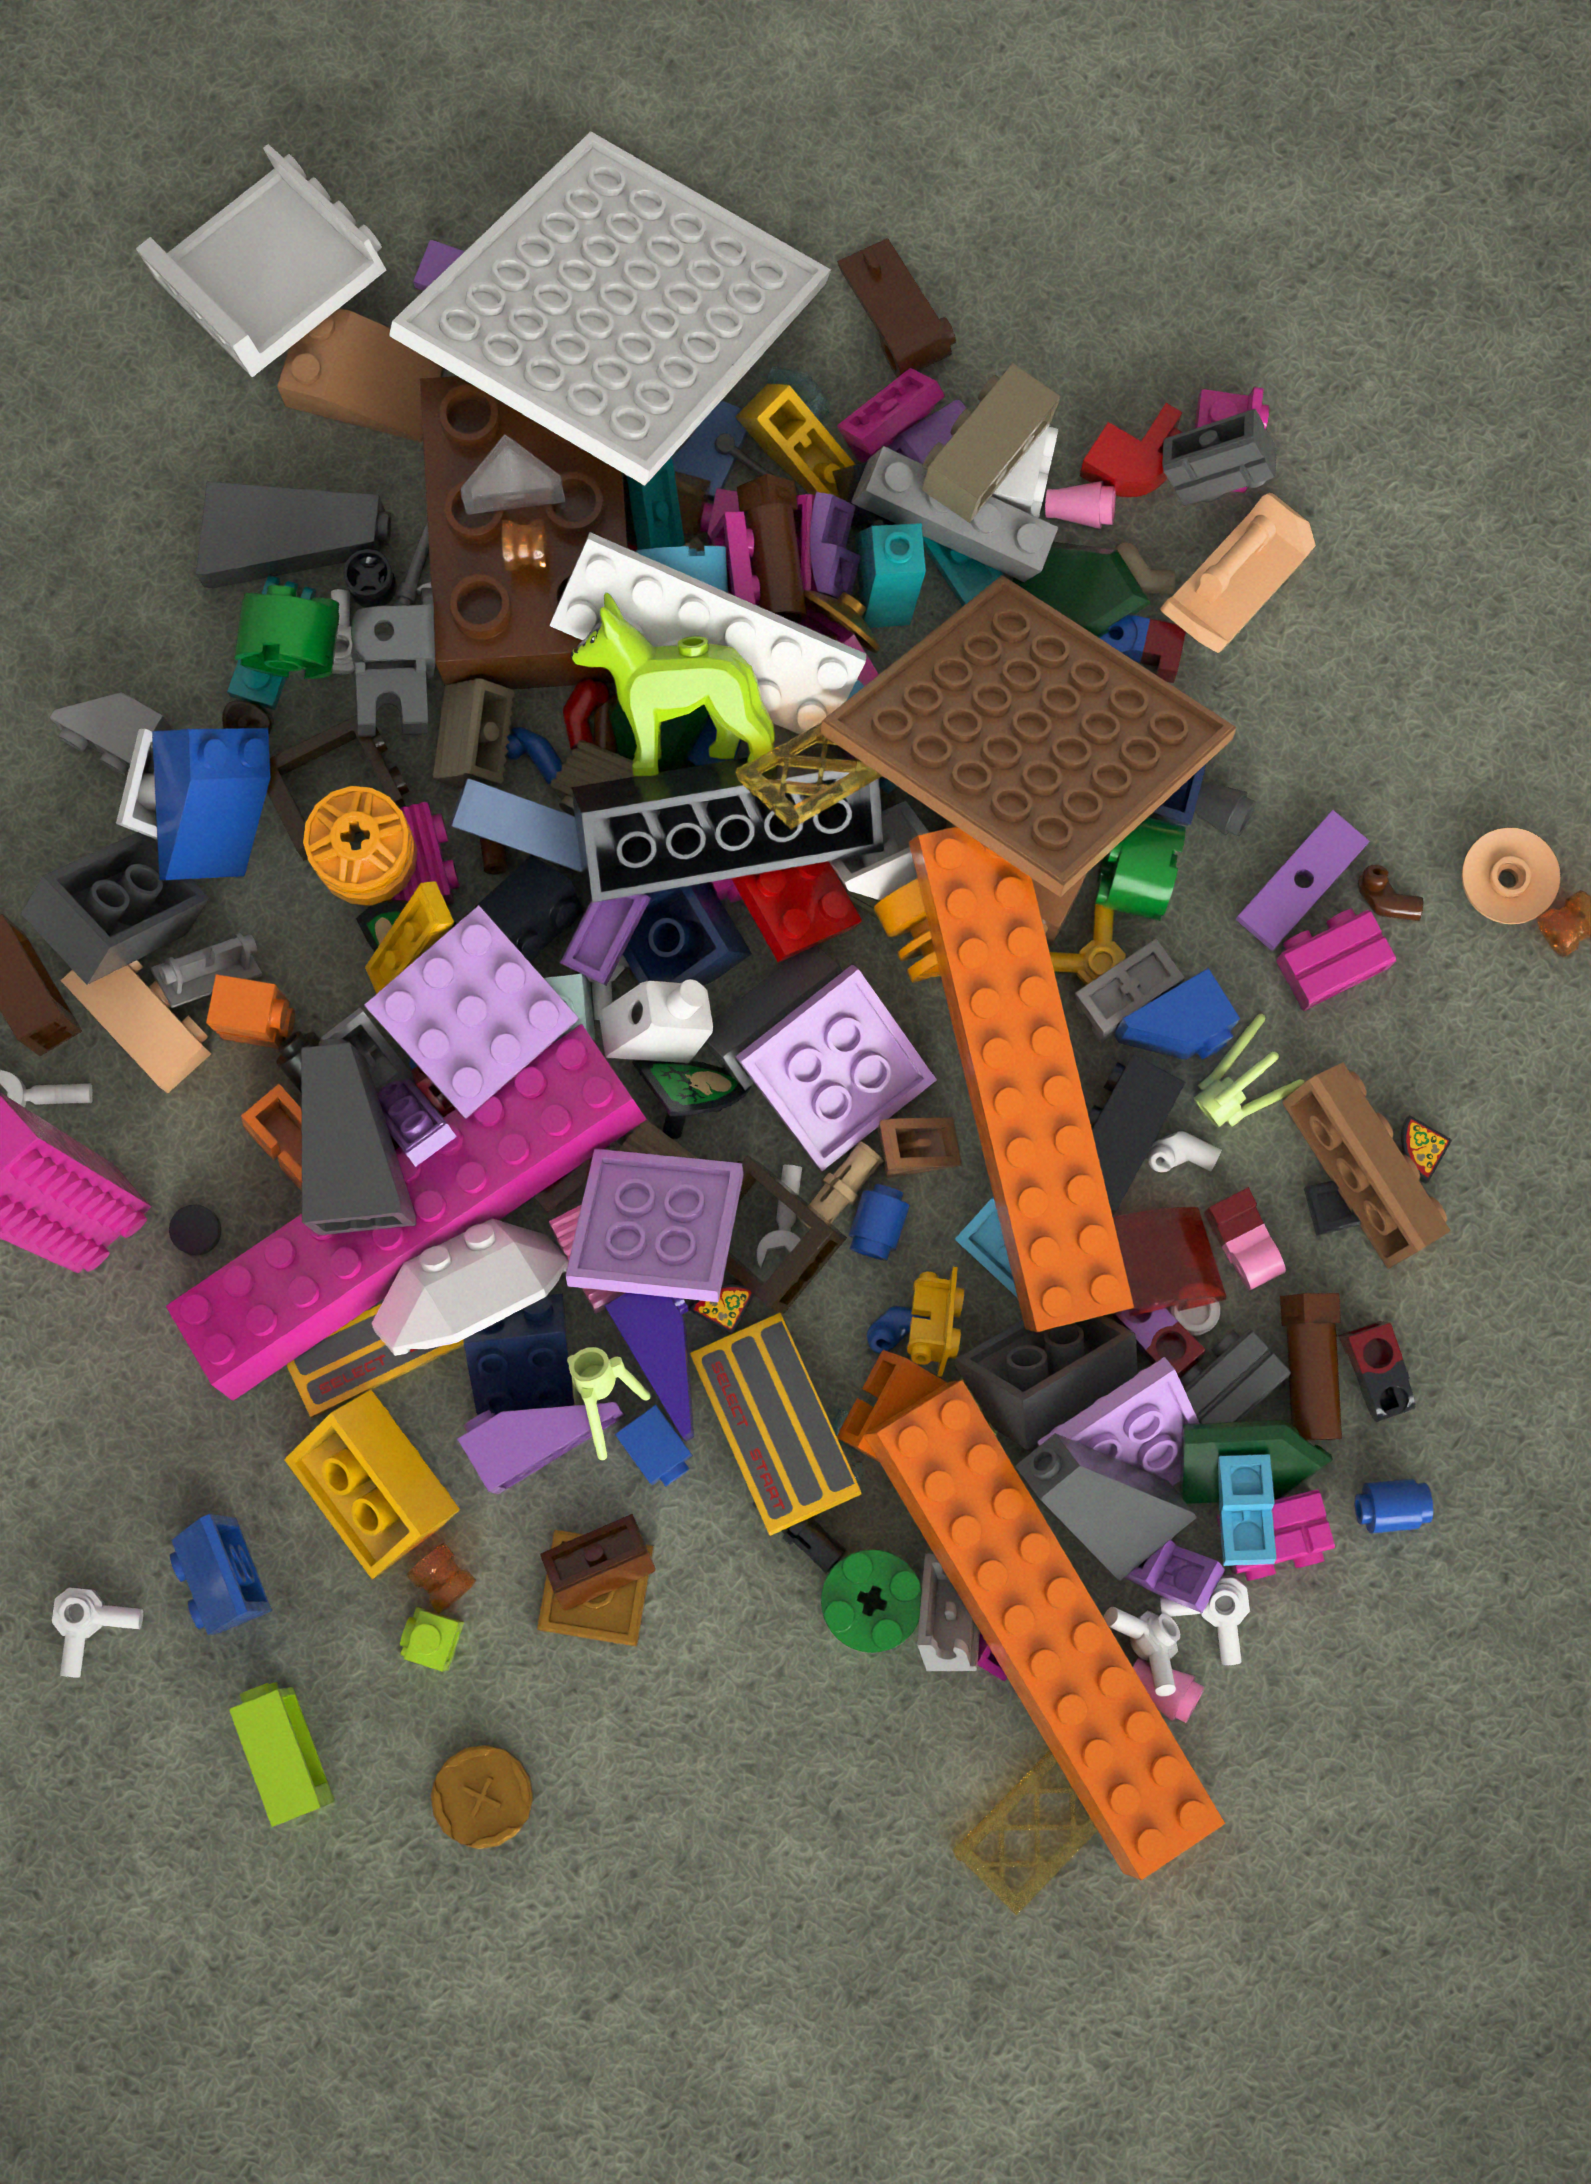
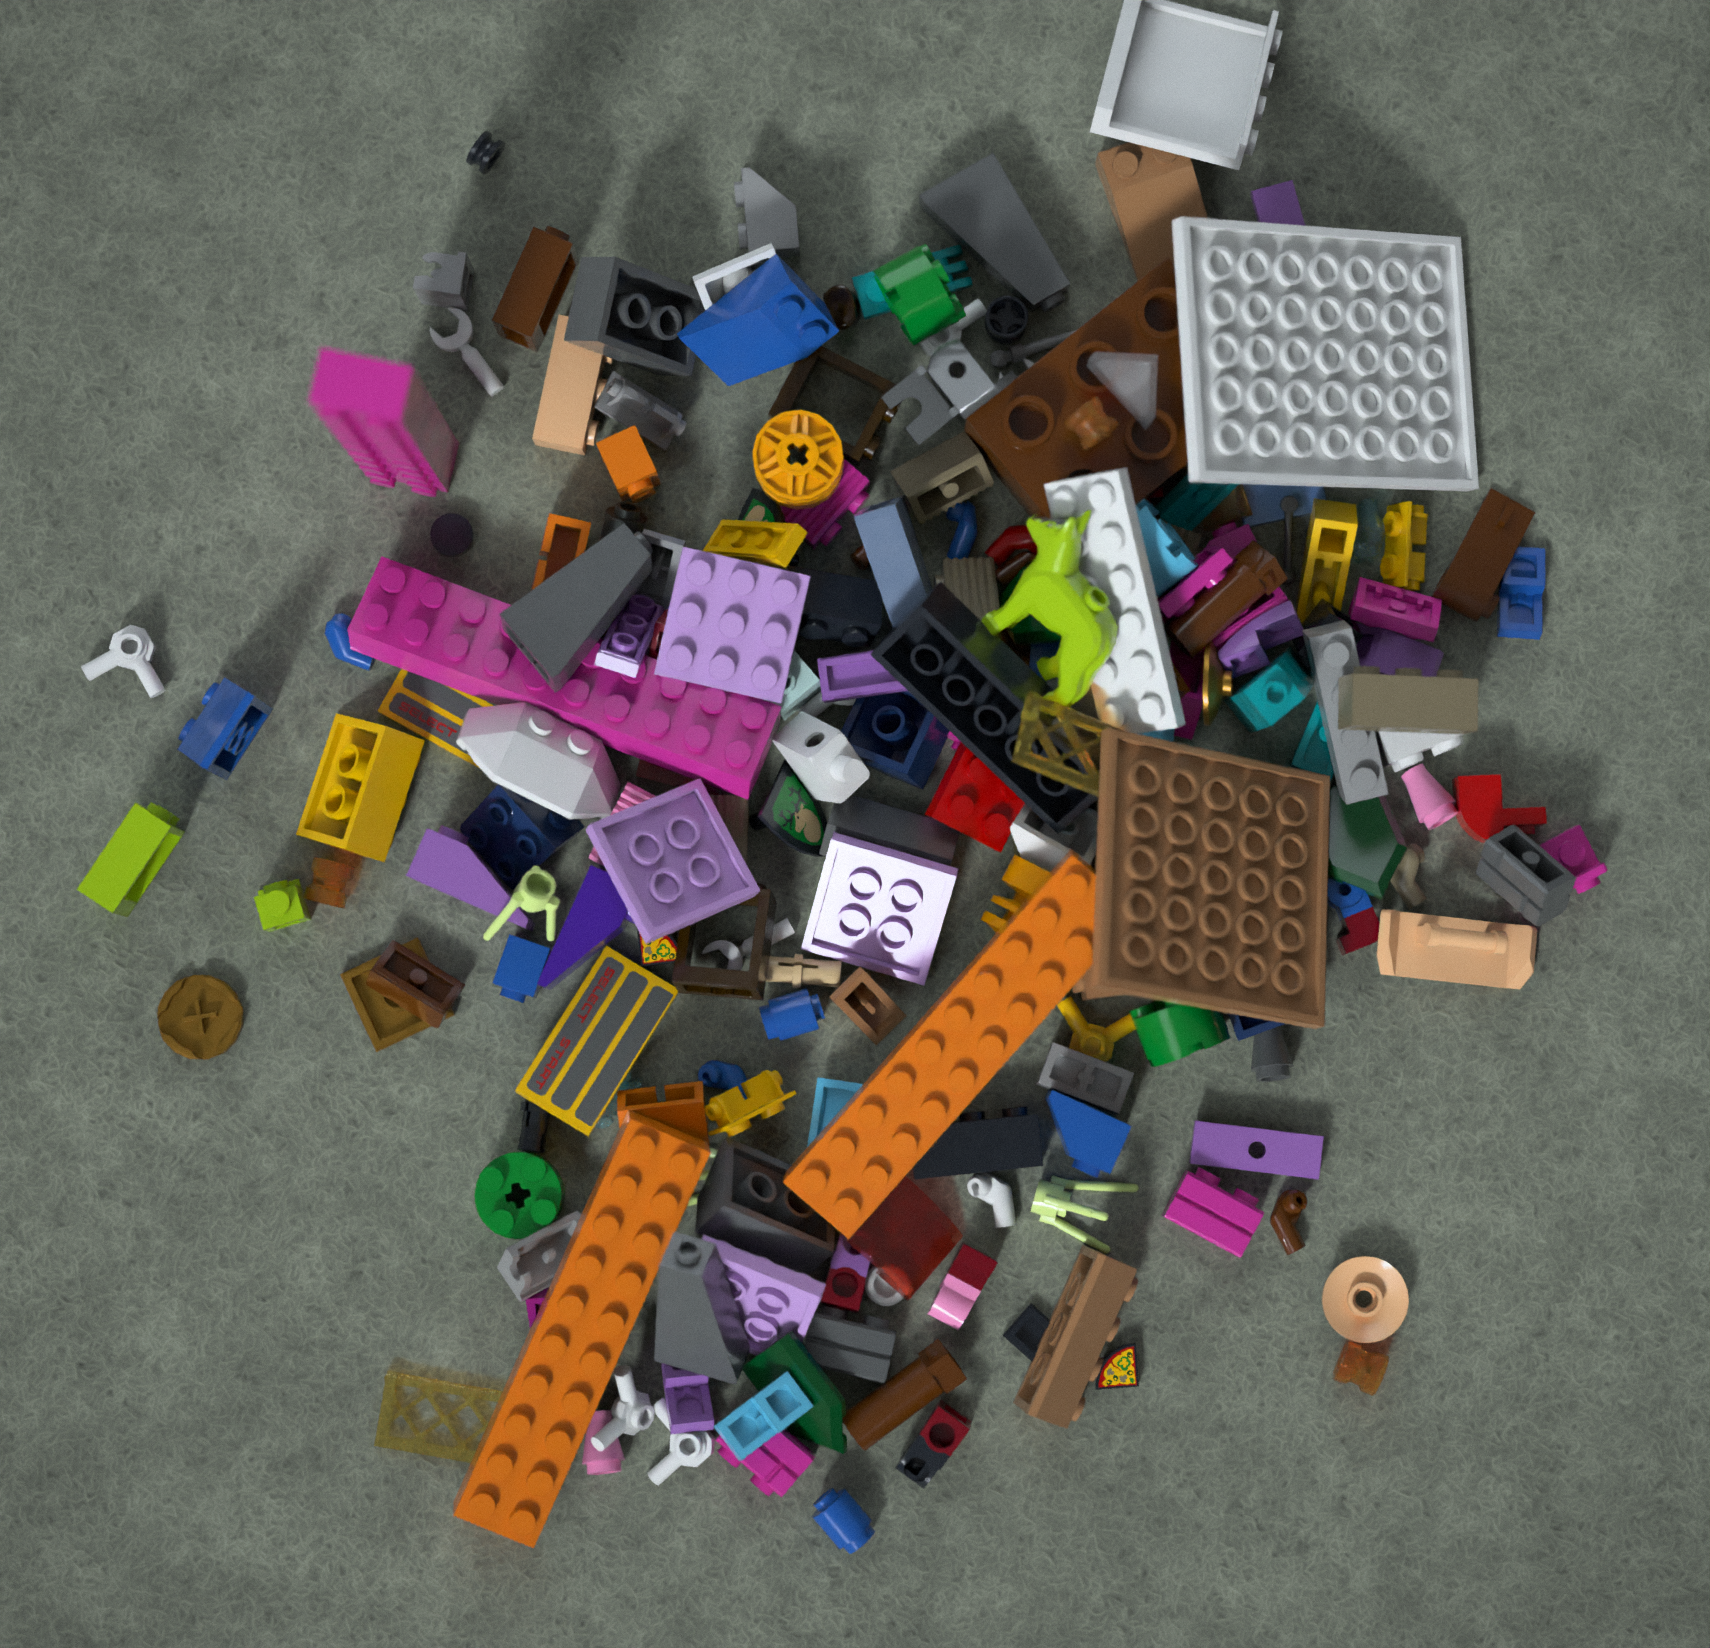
camera: 55 degrees right, 5 degrees up
none -> blue arm [325,613,375,671]
none -> yellow hinge [1380,501,1428,591]
none -> blue slope [1497,547,1545,640]

